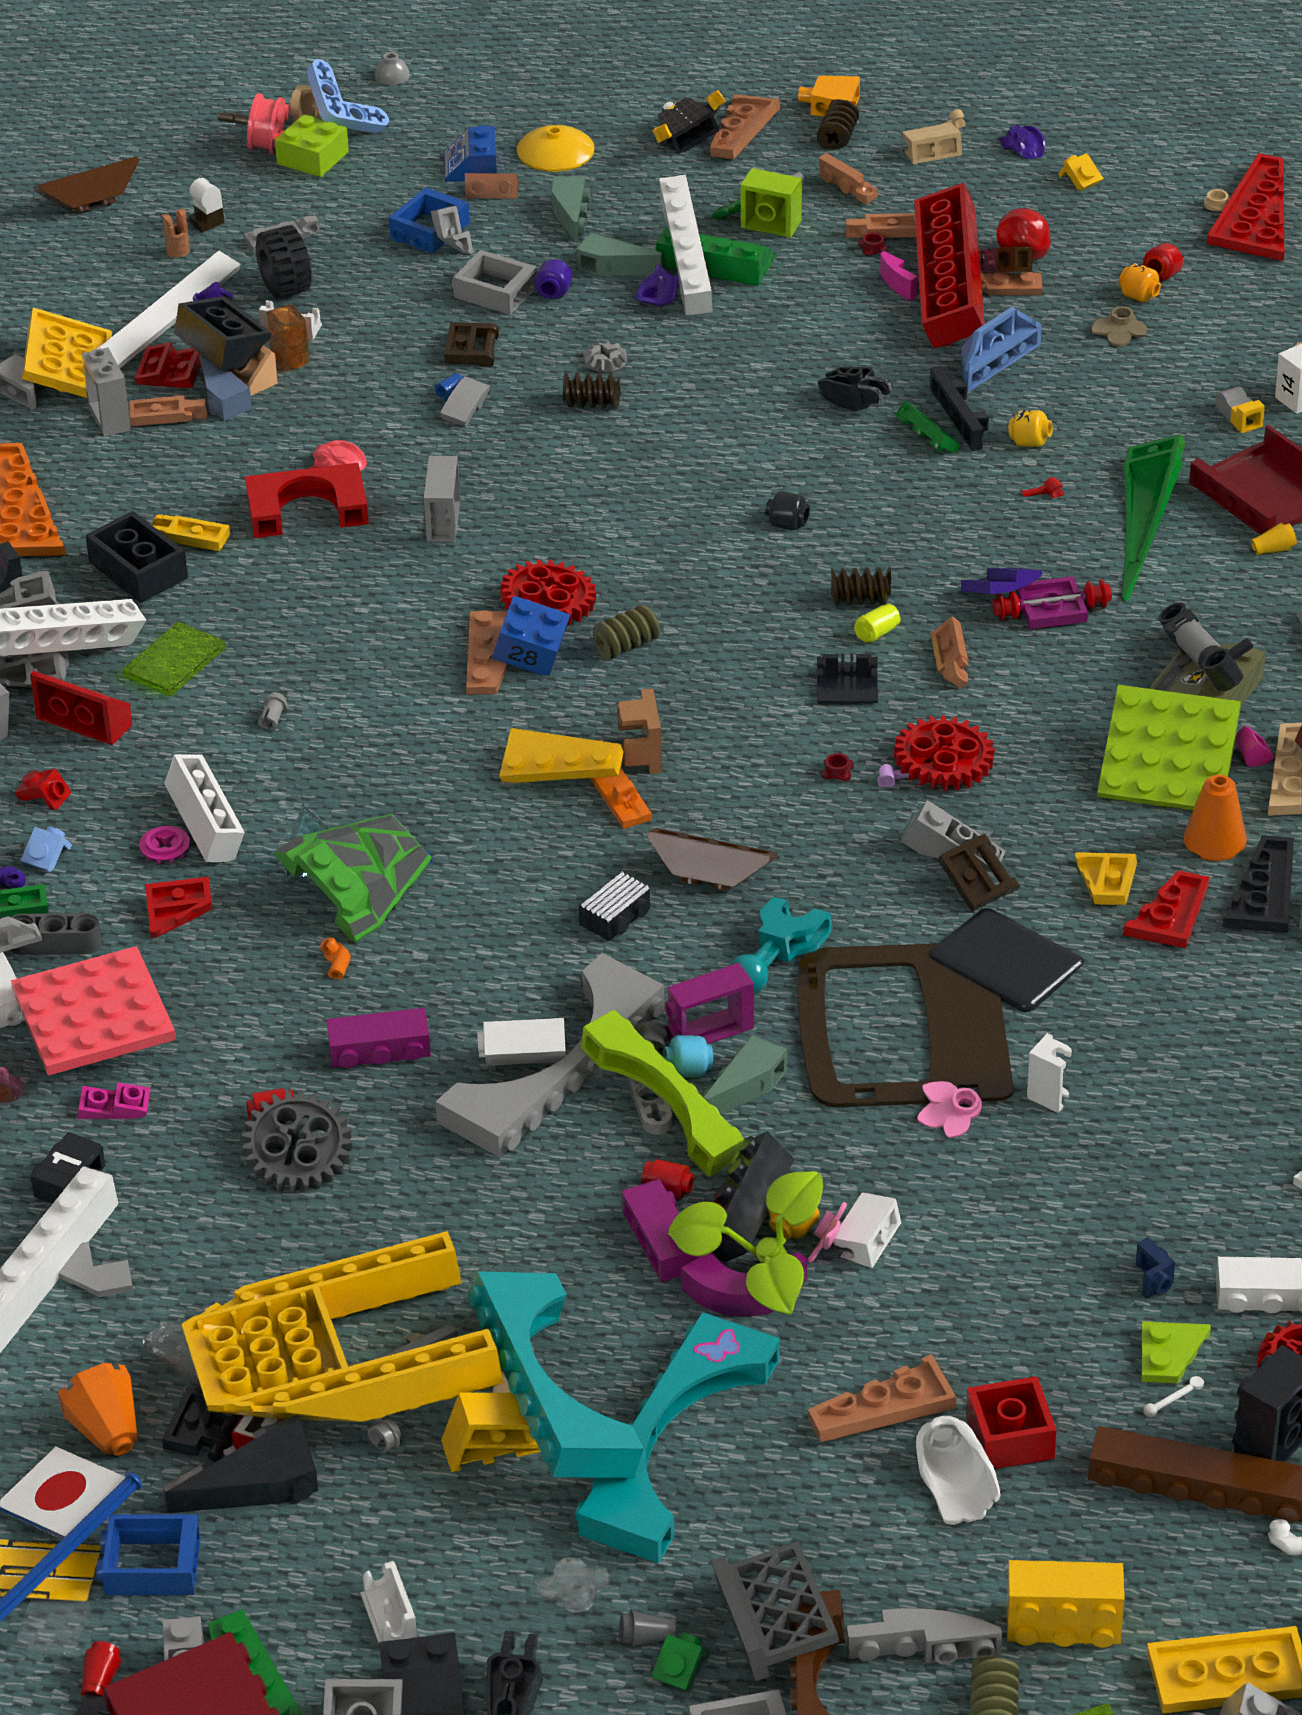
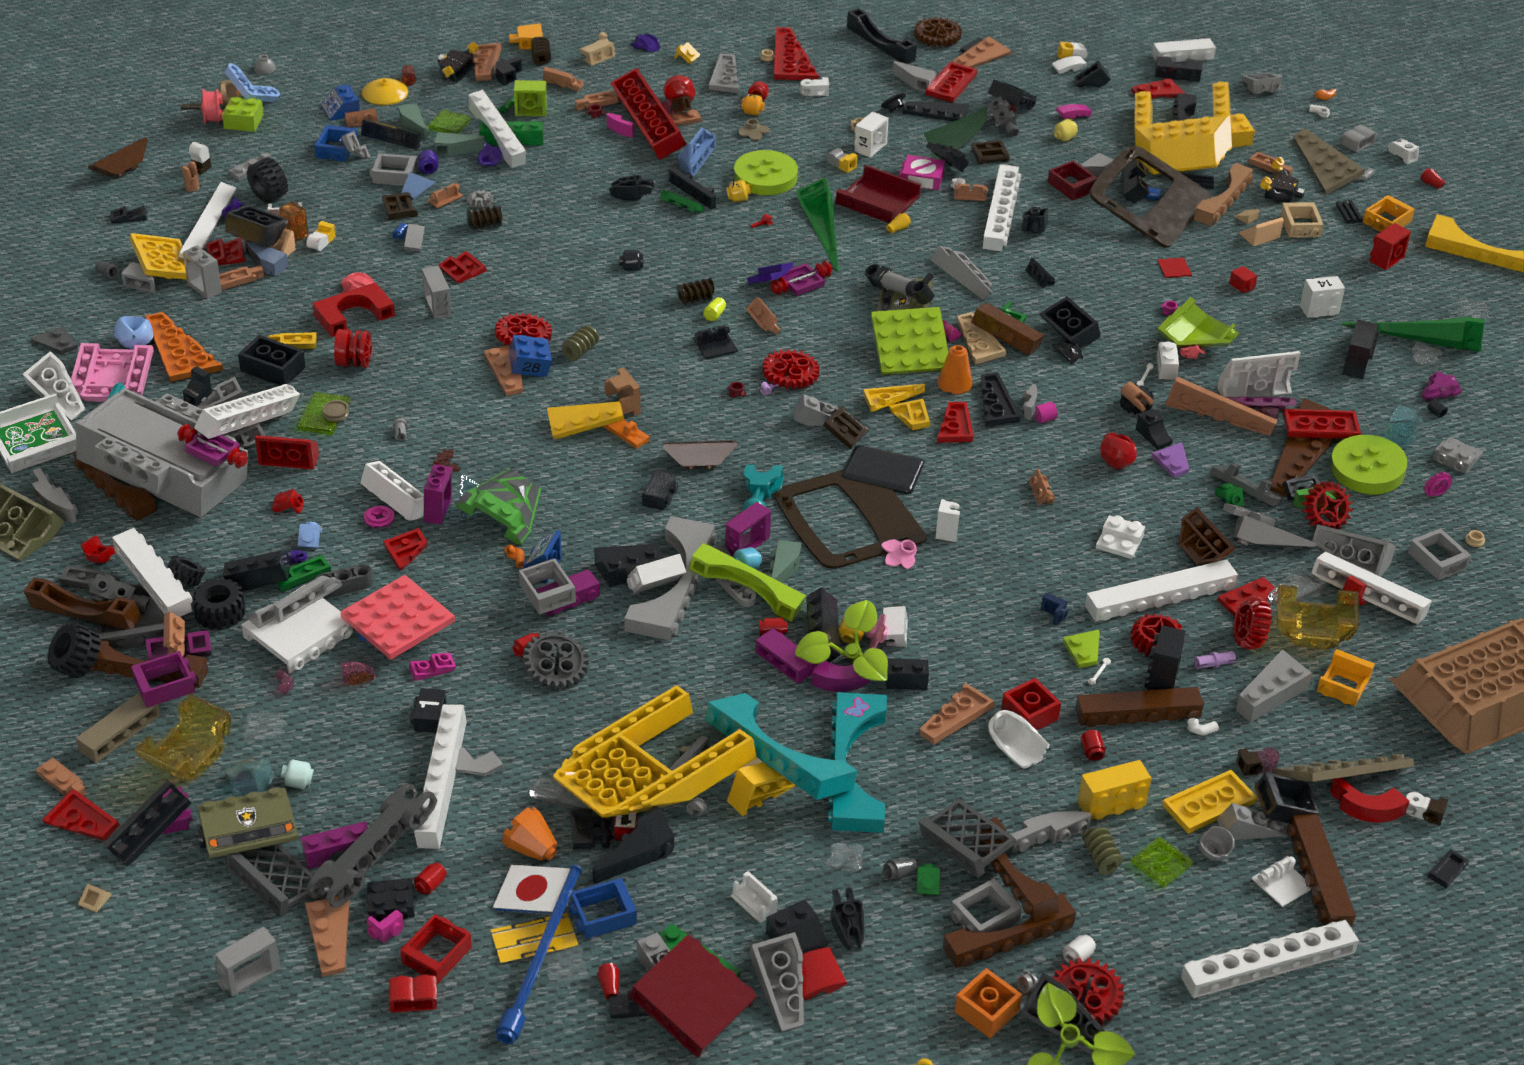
camera: 25 degrees left, 0 degrees up
none -> black slope [110,206,147,224]
none -> leg [307,221,336,251]
none -> dark tan piece [323,400,349,422]
none -> red wheel [334,329,373,368]
none -> black hinge [361,119,421,150]
none -> clear red piece [401,65,416,86]
none -> light blue slope [401,172,435,199]
none -> magenta window [424,464,452,525]
none -> nougat hinge [427,183,463,208]
none -> clear neon green tile [428,109,471,134]
none -> clear red animal [433,449,460,473]
none -> red slope [438,251,487,283]
none -> black brick [495,57,522,85]
none -> light grey window [519,558,576,614]
none -> blue slope [523,530,562,583]
none -> black wedge [594,544,664,588]
none -> light grey wing [709,53,739,93]
none -> lime brick [734,150,798,195]
none -> white leg [801,77,829,96]
none -> yellow wing [863,384,925,412]
none -> black brick [886,658,929,690]
none -> nougat hinge [1029,469,1055,505]
none -> red brick [1080,730,1106,761]

